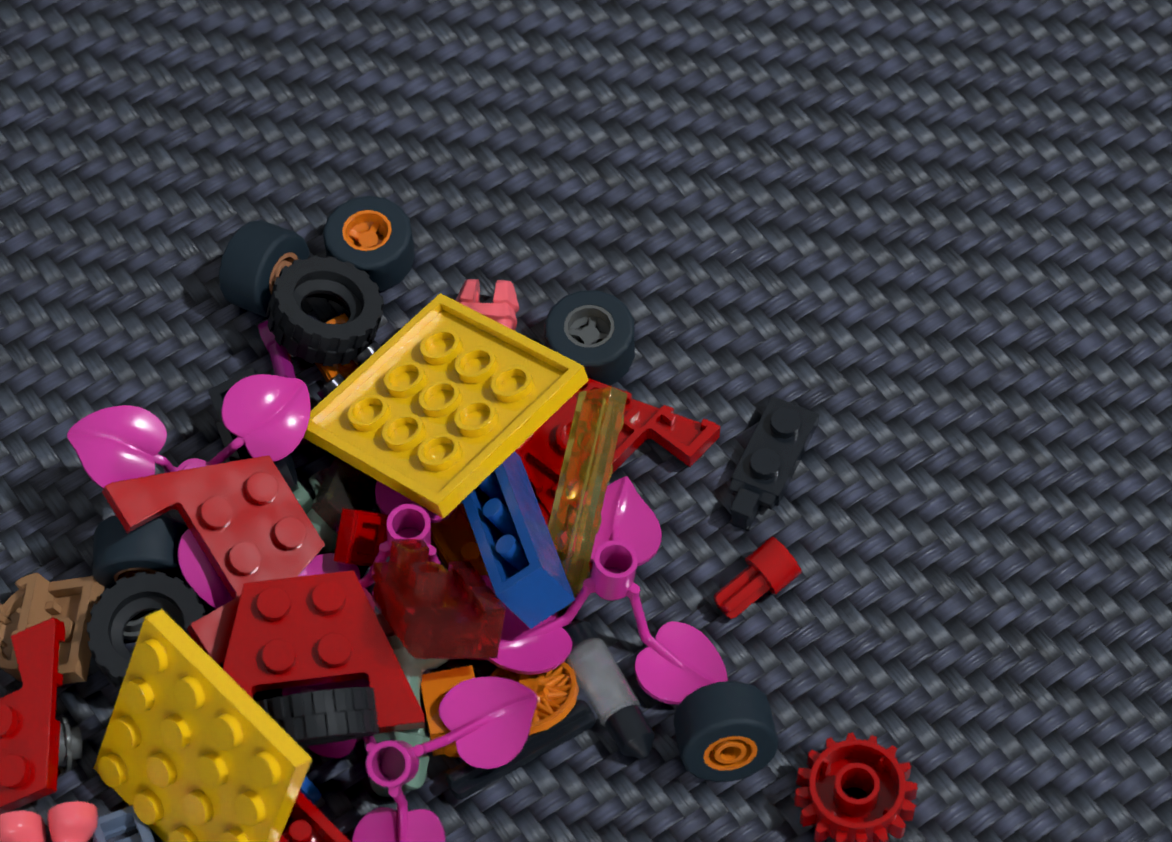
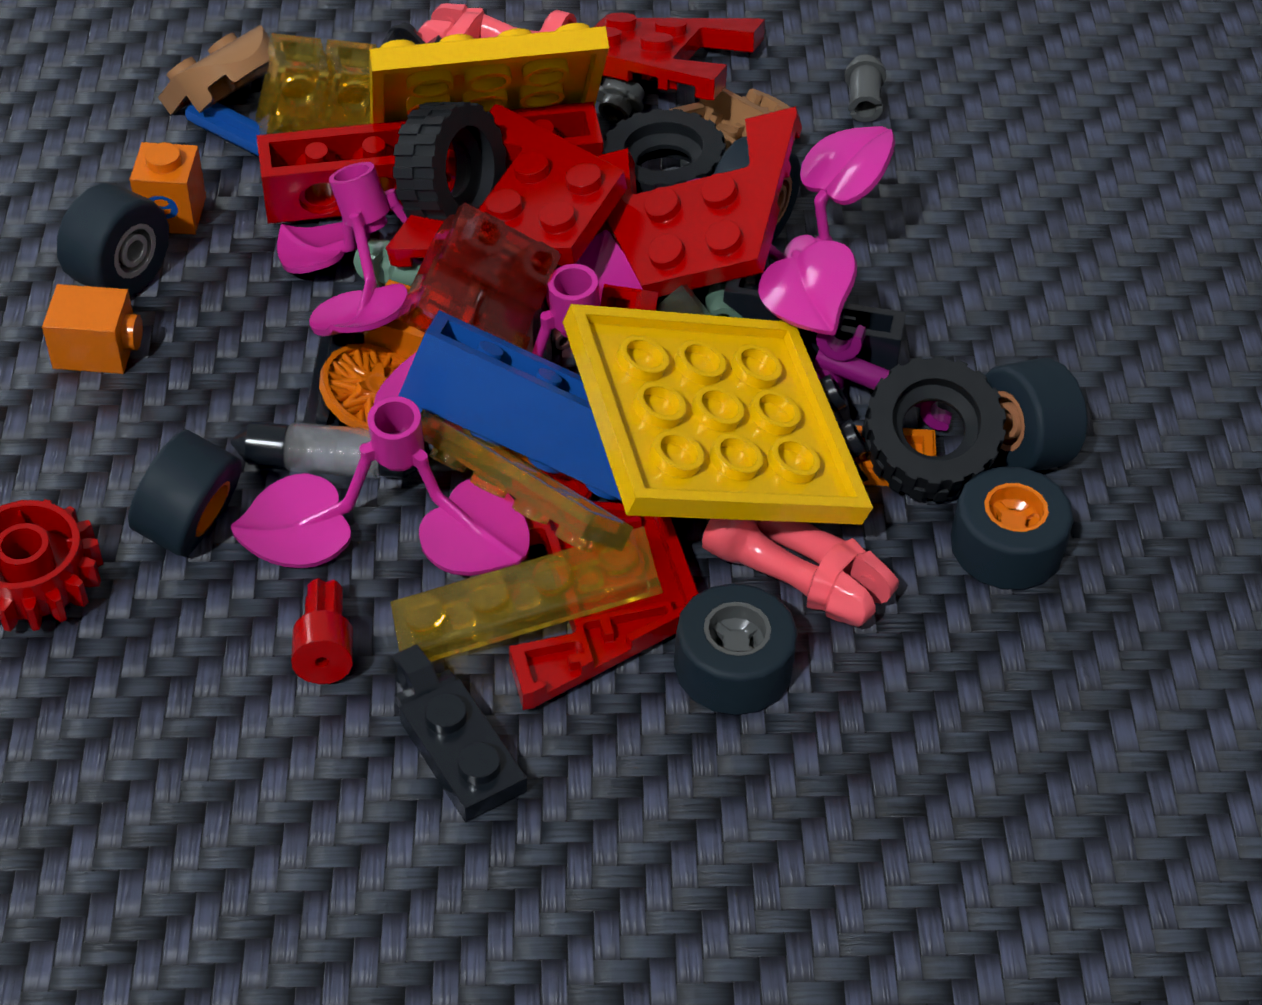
camera: 120 degrees right, 10 degrees down
none -> clear yellow plate [391,526,663,662]

